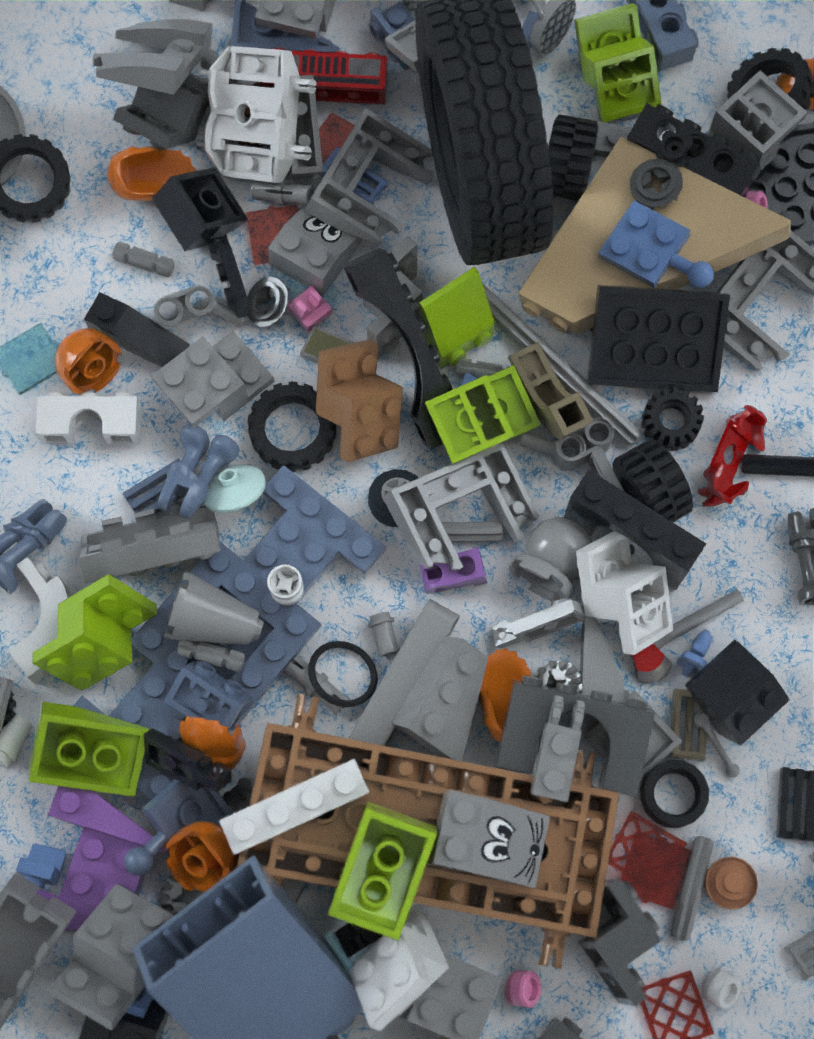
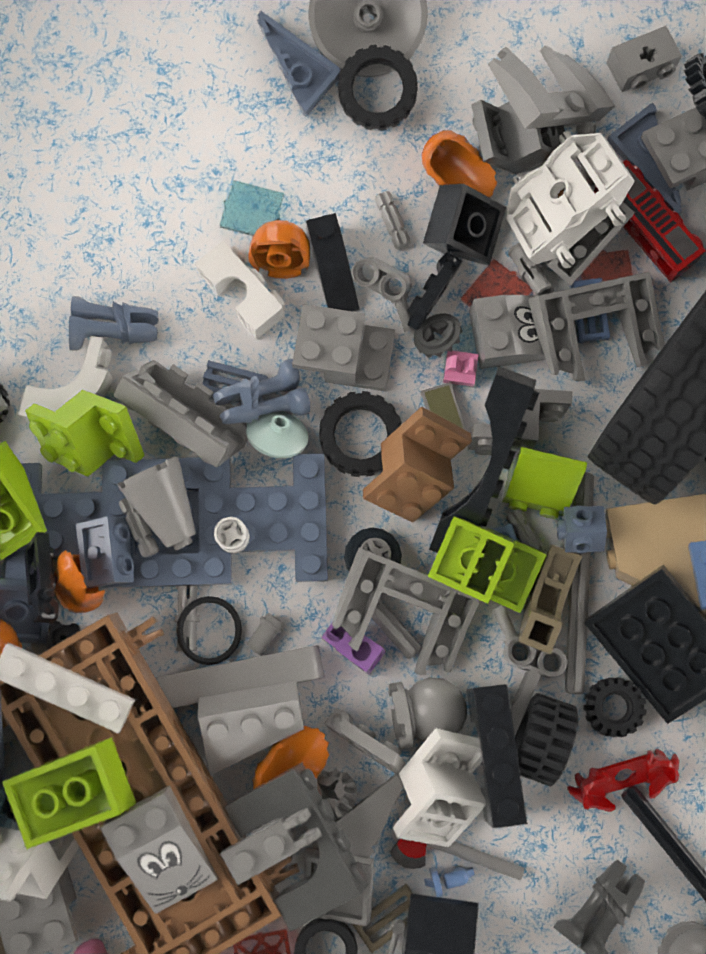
camera: 50 degrees right, 5 degrees up
none -> sand blue brick [557,505,607,553]

